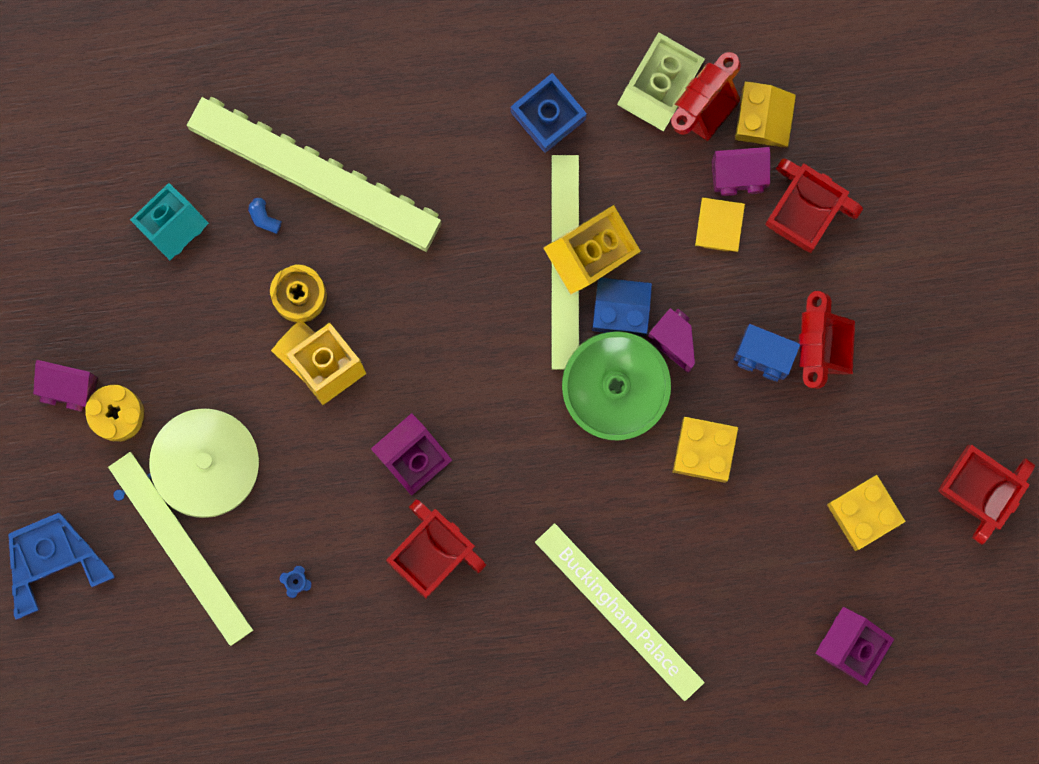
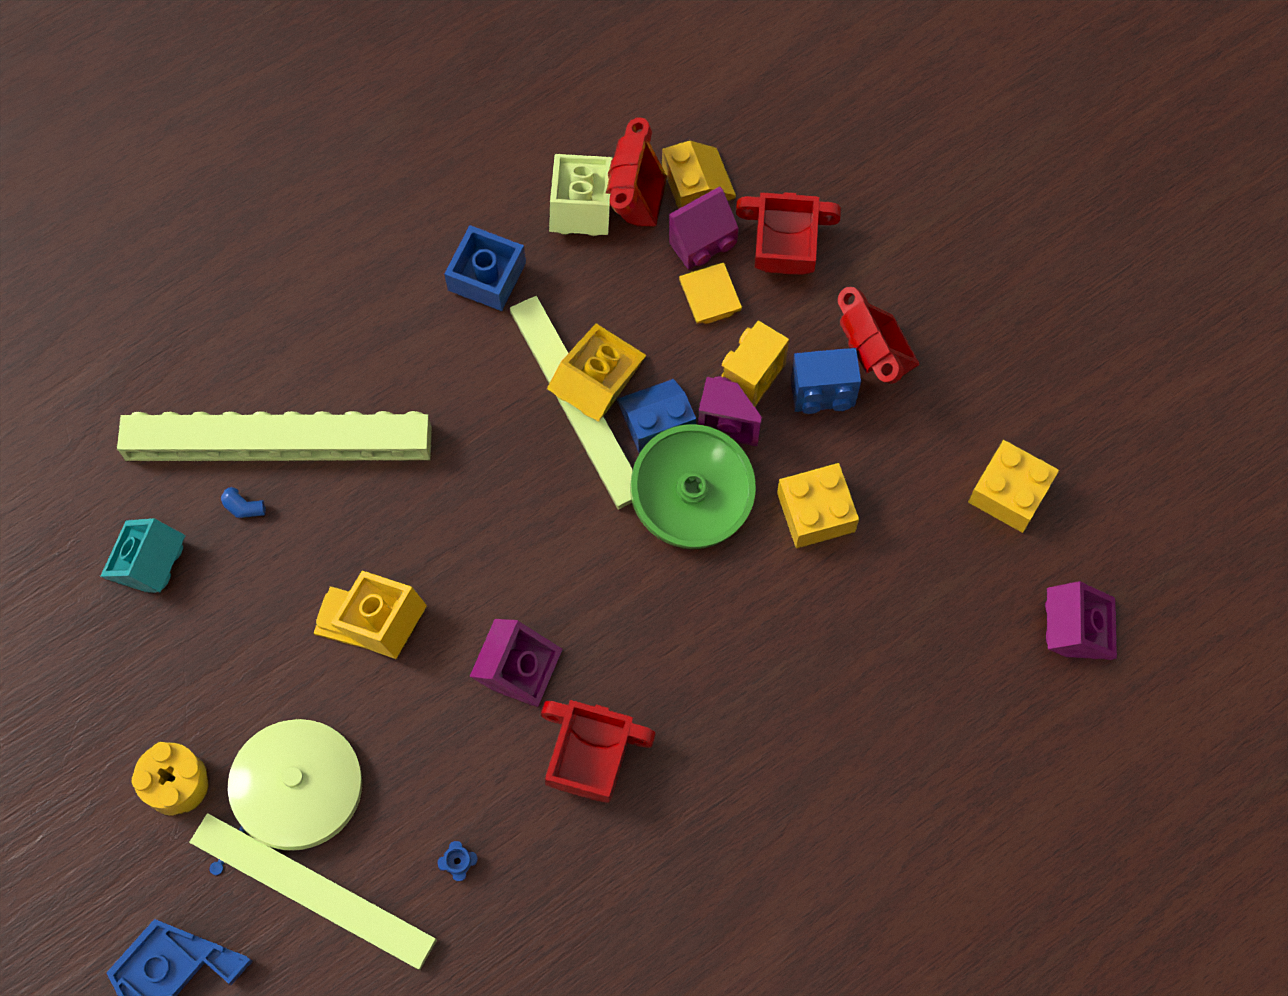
camera: 25 degrees left, 15 degrees down
magenta slope [33,360,98,412] -> none
yellow brick [270,265,327,322] -> none
yellowish green tile [535,523,705,701] -> none
red piece [938,445,1035,545] -> none
none -> yellow brick [721,320,789,407]

